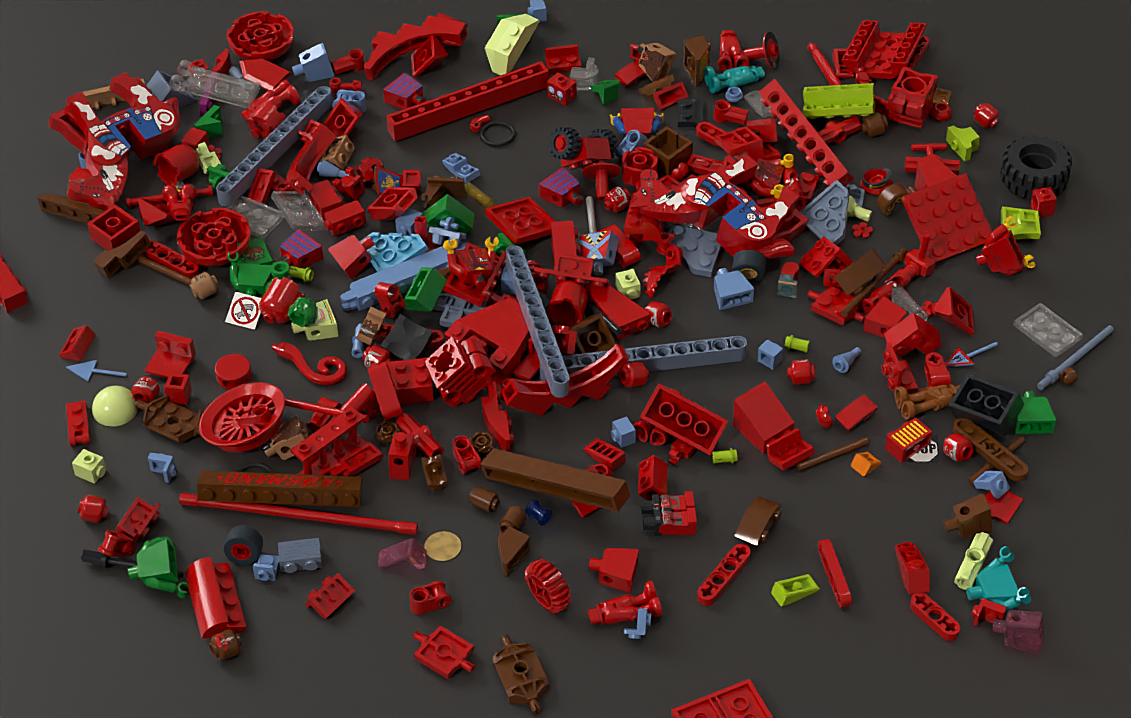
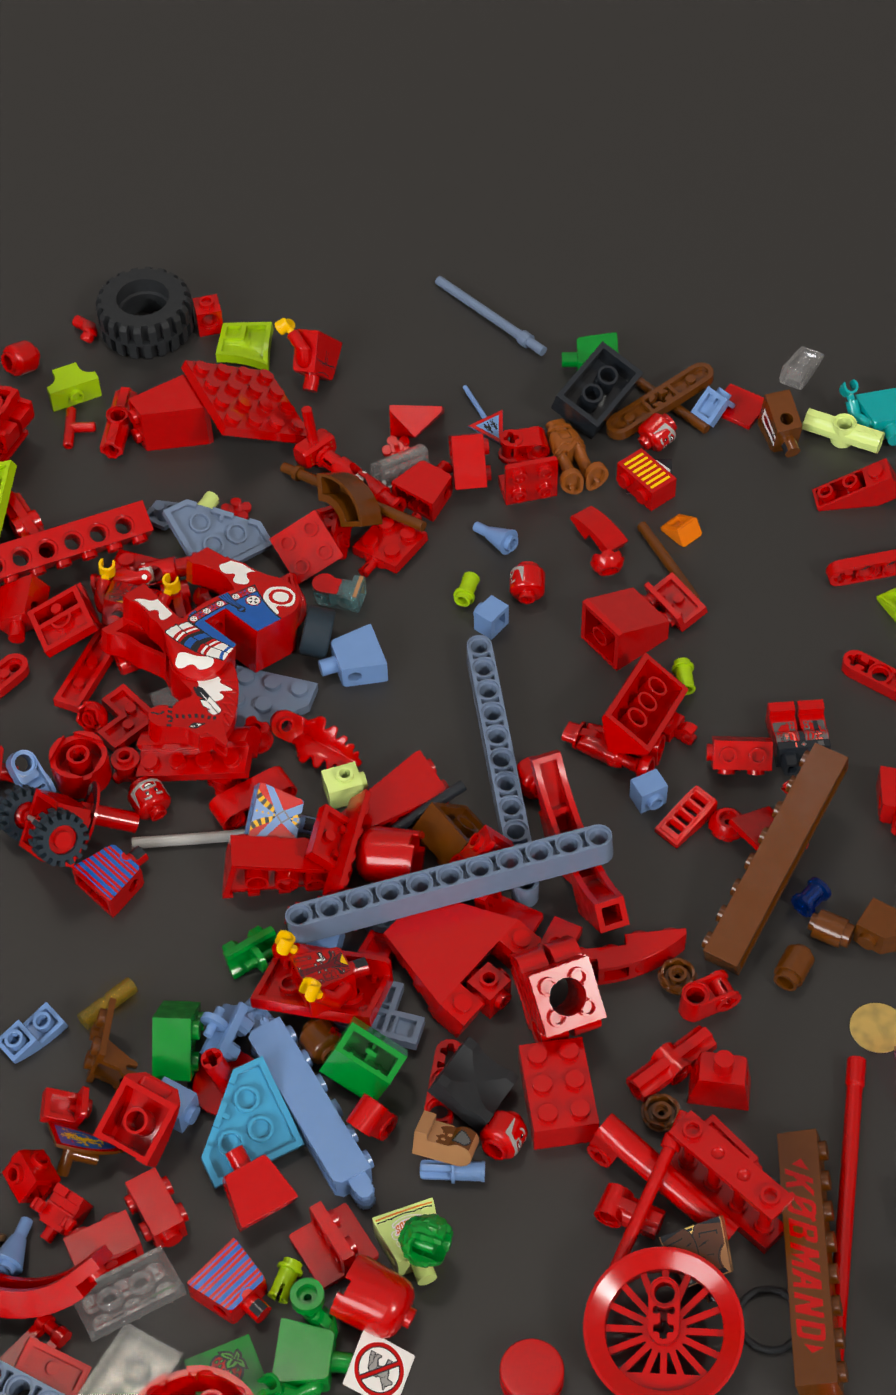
camera: 90 degrees left, 5 degrees up
red plant [272,342,347,386] -> none
red beam [367,362,403,420] -> none
reddish brown hips [421,454,448,492] -> none
red plate [485,196,556,244] -> none
reddish brown piece [643,126,693,175] -> none
red head [645,301,672,328] -> none
reddish brown brick [735,496,782,545] -> none
red piece [860,168,893,195] -> none
reddish brown head [861,112,888,138] -> none
reddish brown animal [877,183,917,217] -> none
clear plate [1013,303,1083,357] -> none
reddish brown hinge [1060,367,1078,385] -> none
none -> red bracket [289,1201,379,1290]
none -> clear slope [779,346,824,390]

